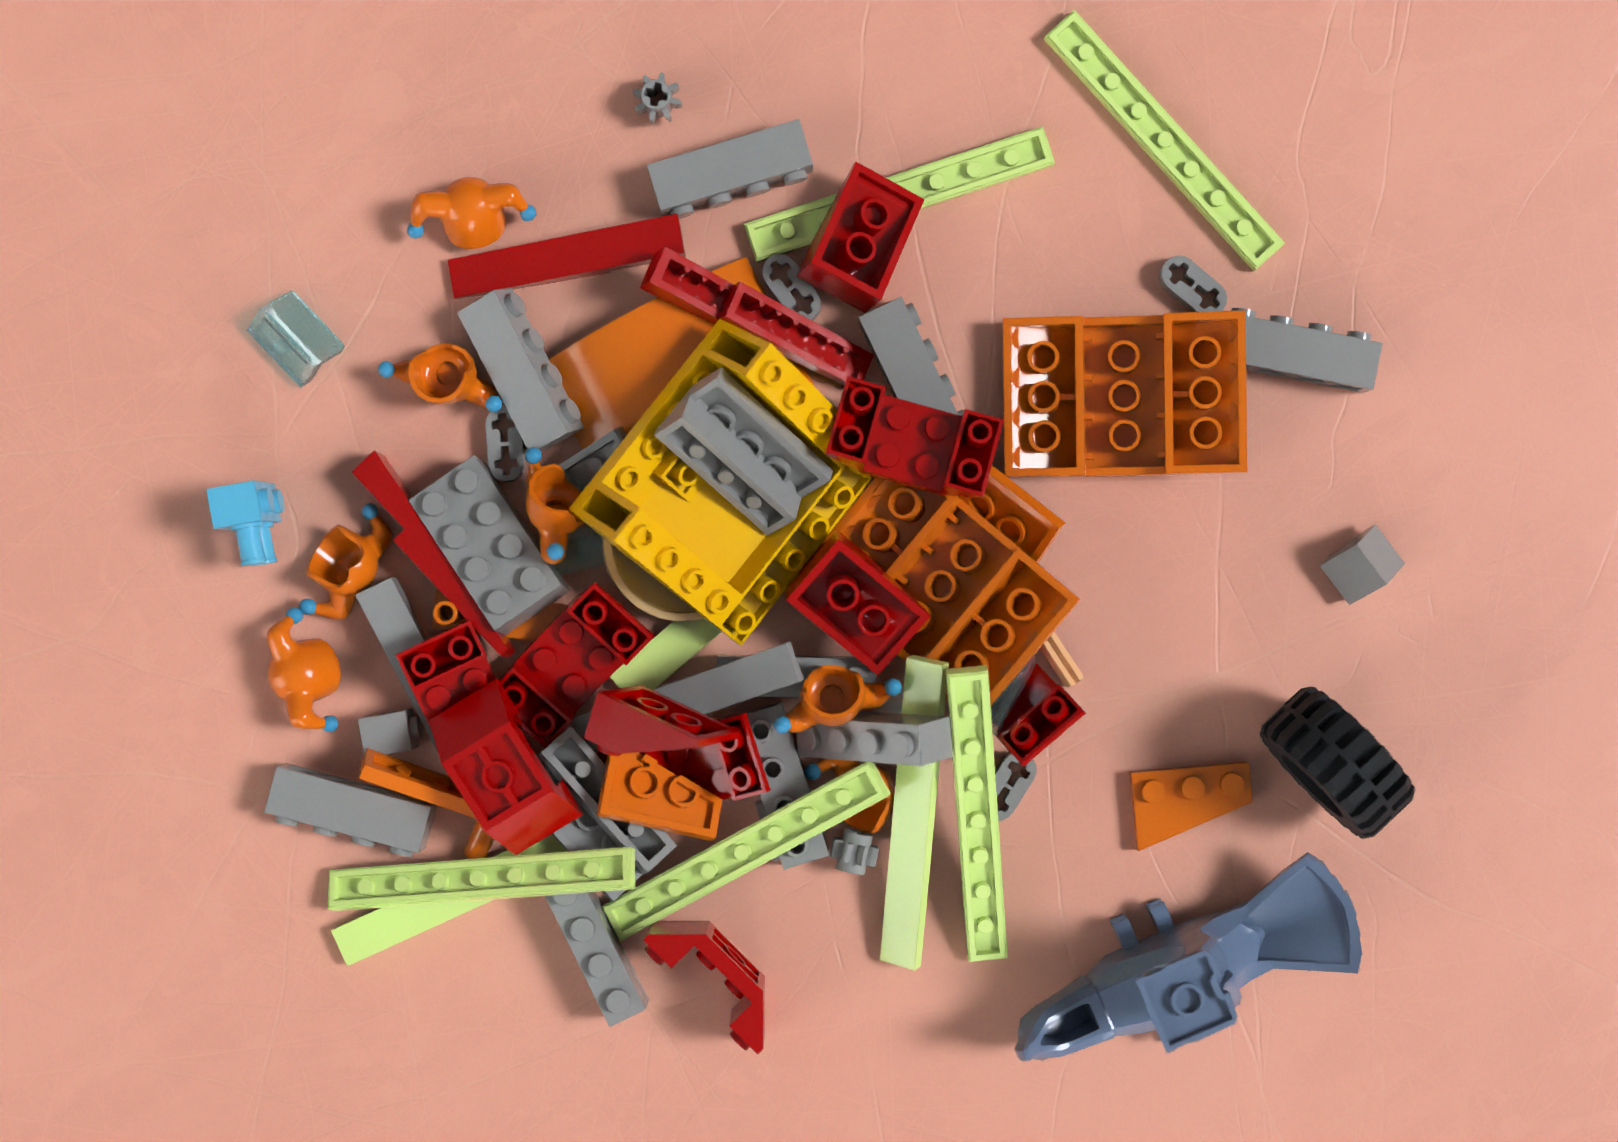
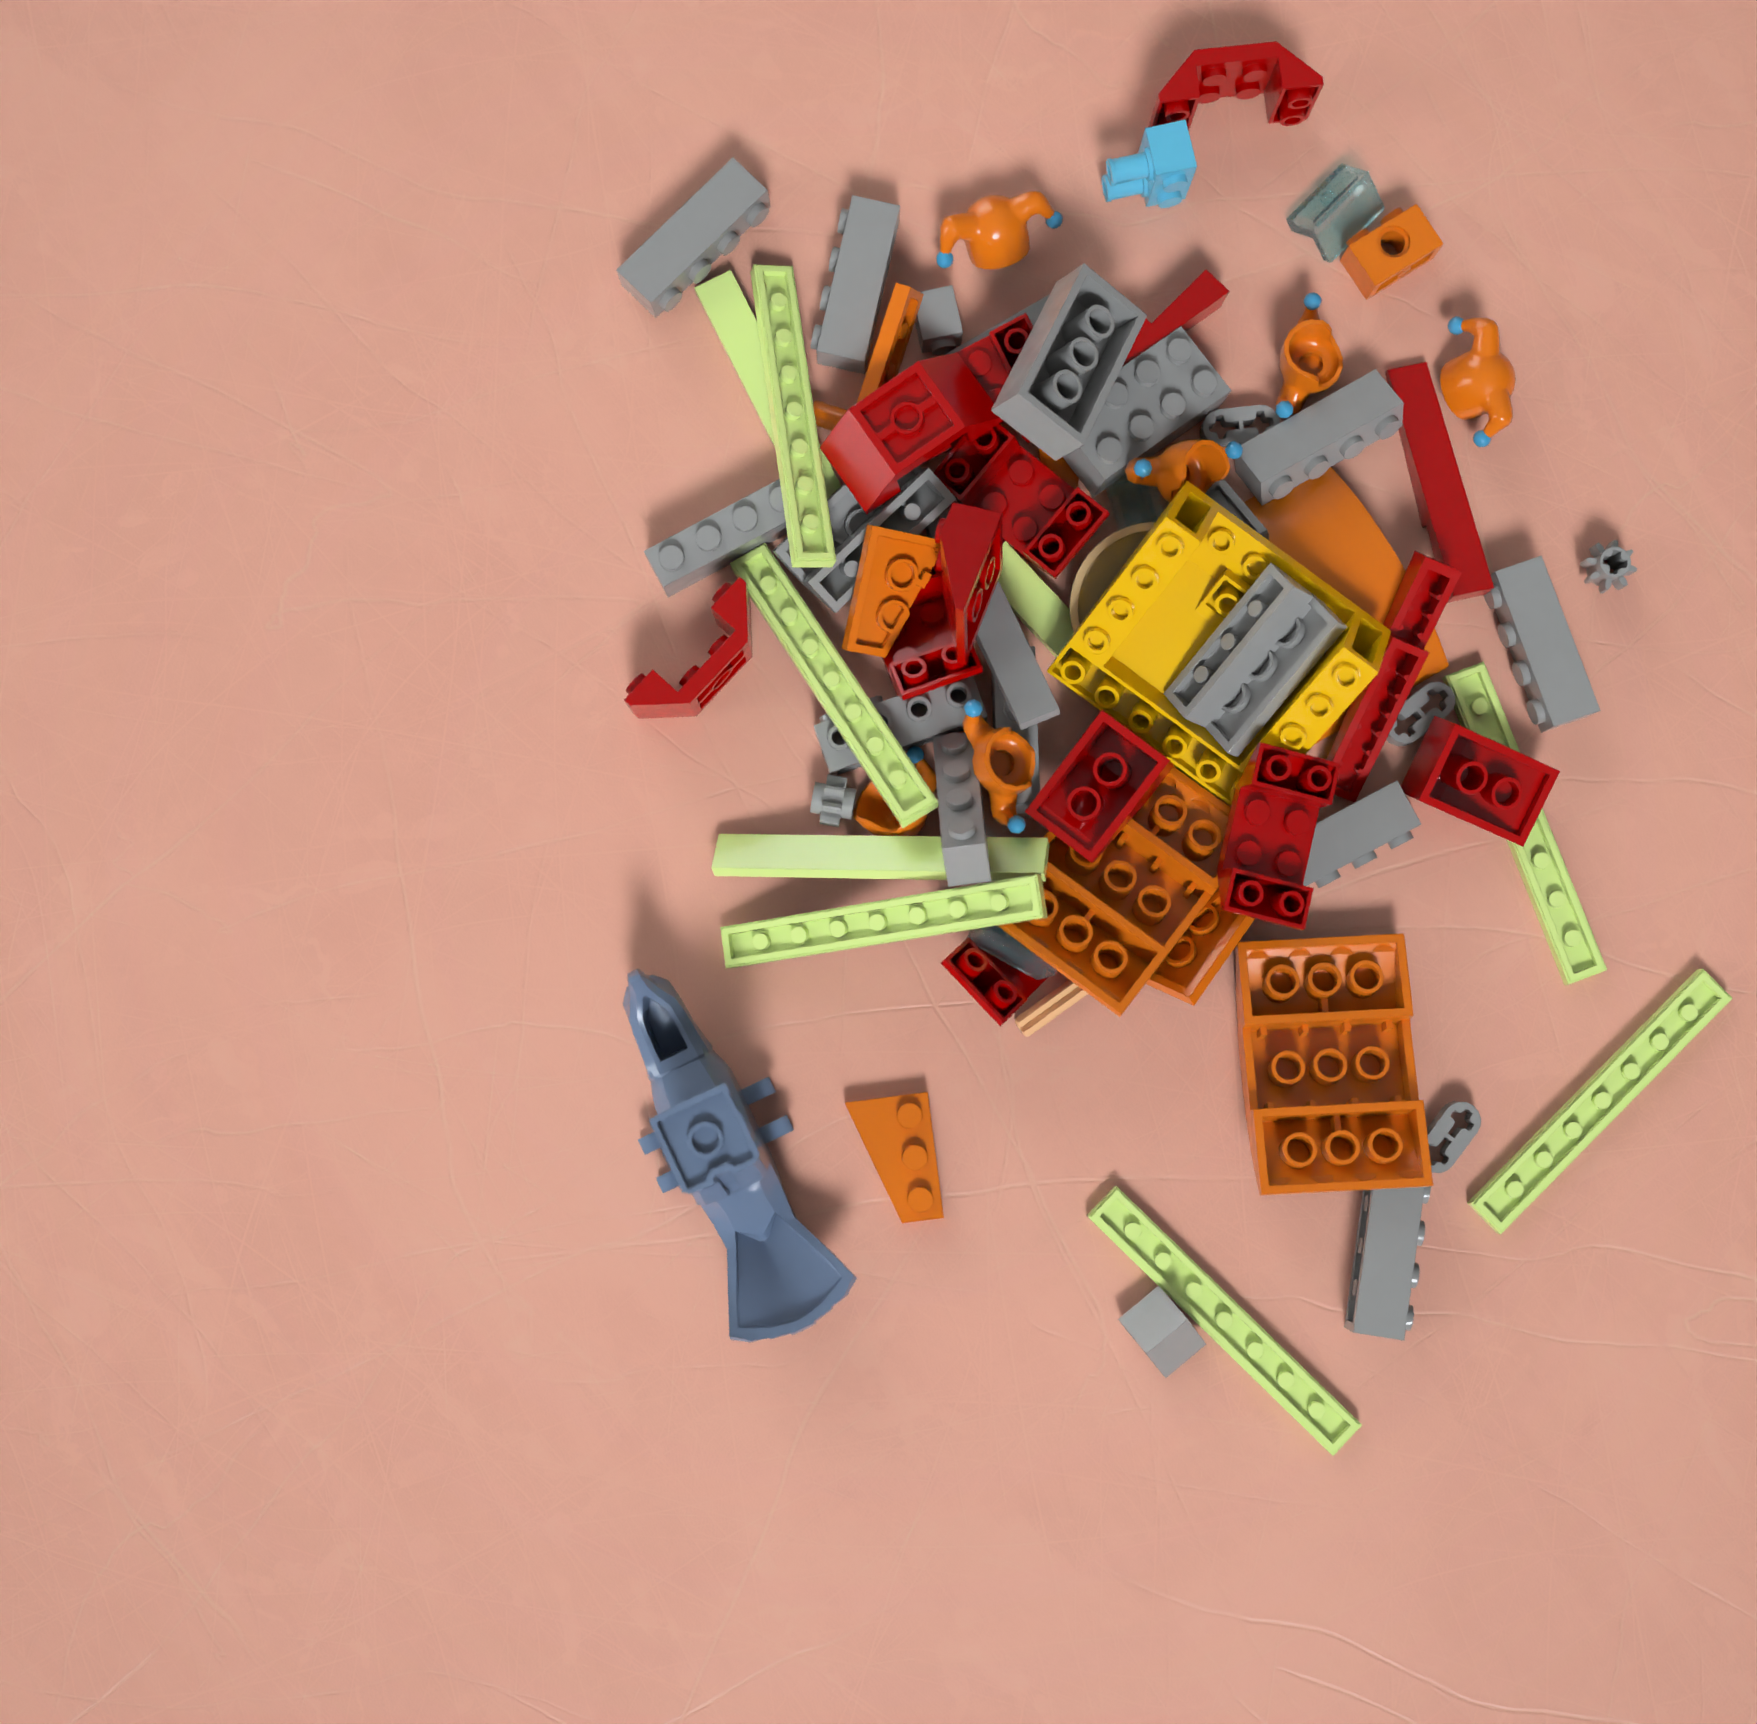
camera: 80 degrees right, 5 degrees down
orange piece [299,503,393,619] -> none
light grey beam [995,753,1036,821] -> none
black tyre [1260,687,1415,839] -> none
none -> light grey brick [616,158,770,318]
none -> light grey brick [991,263,1147,461]
none -> yellowish green tile [1086,1186,1362,1456]
none -> red slope [1148,41,1324,131]
none -> orange brick [1340,203,1444,300]

